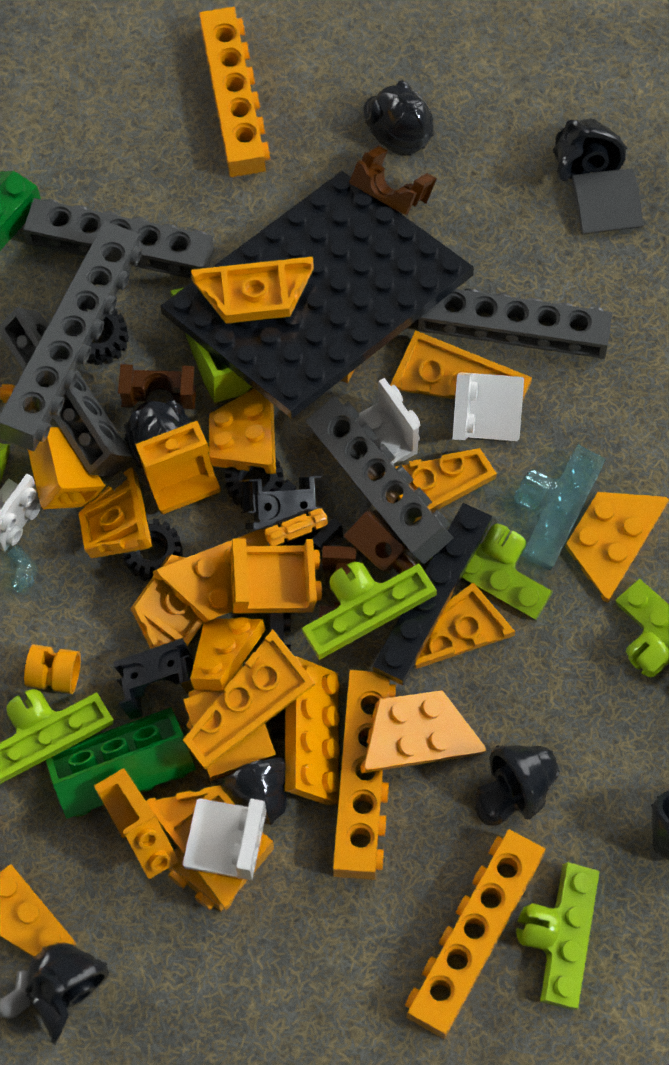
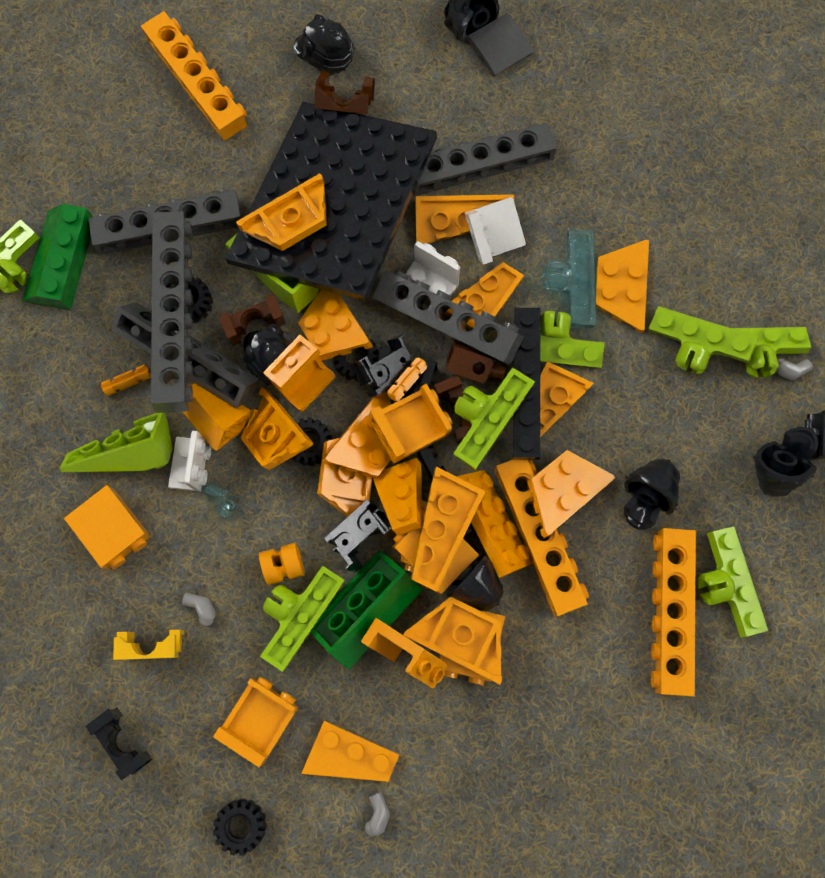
camera: 25 degrees left, 10 degrees up
black head [25,942,109,1045] -> none
white bracket [183,798,266,880] -> none

